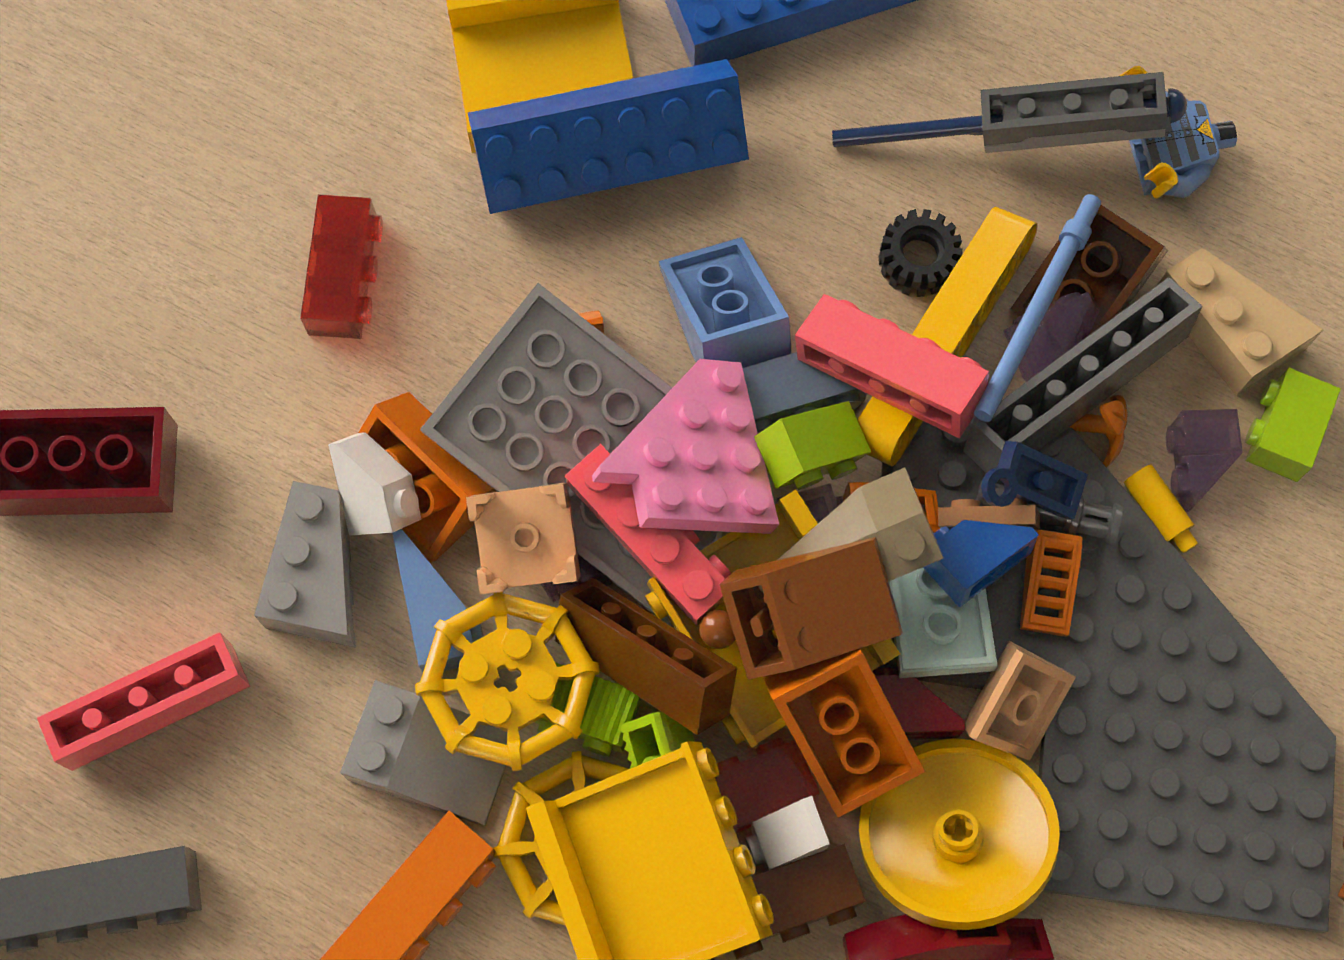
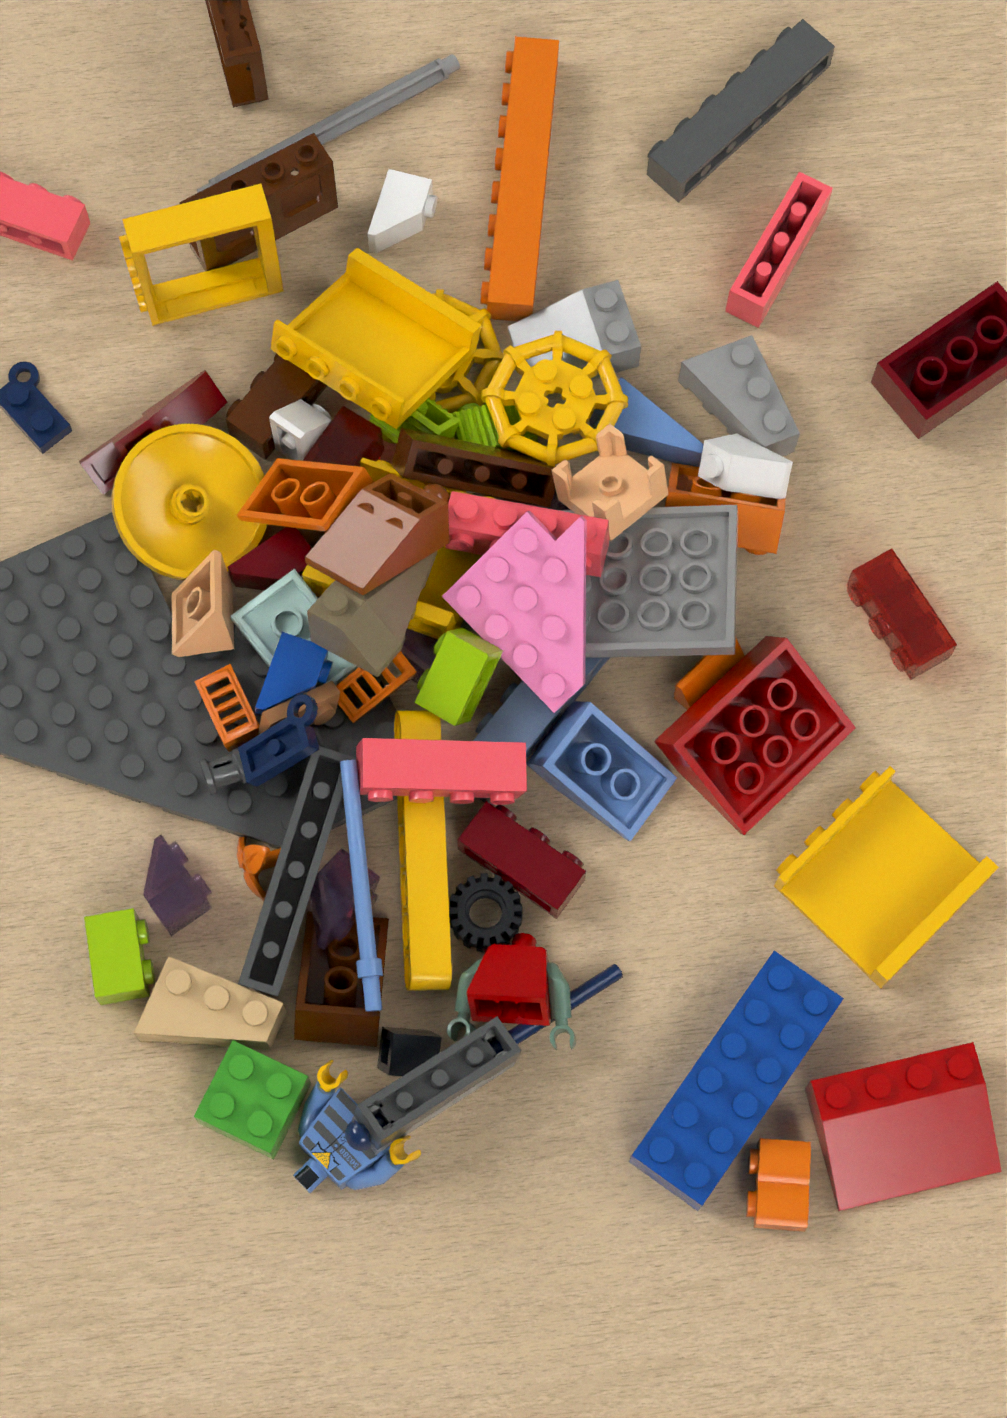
camera: 145 degrees right, 0 degrees up
blue brick [467,59,749,214] -> none
yellow cylinder [1123,464,1199,554] -> none
none -> bright green brick [194,1040,311,1160]
none -> black panel [377,1027,442,1076]
none -> red torso [447,933,576,1051]
none -> dark red brick [457,801,586,919]
none -> red slope [654,636,856,835]

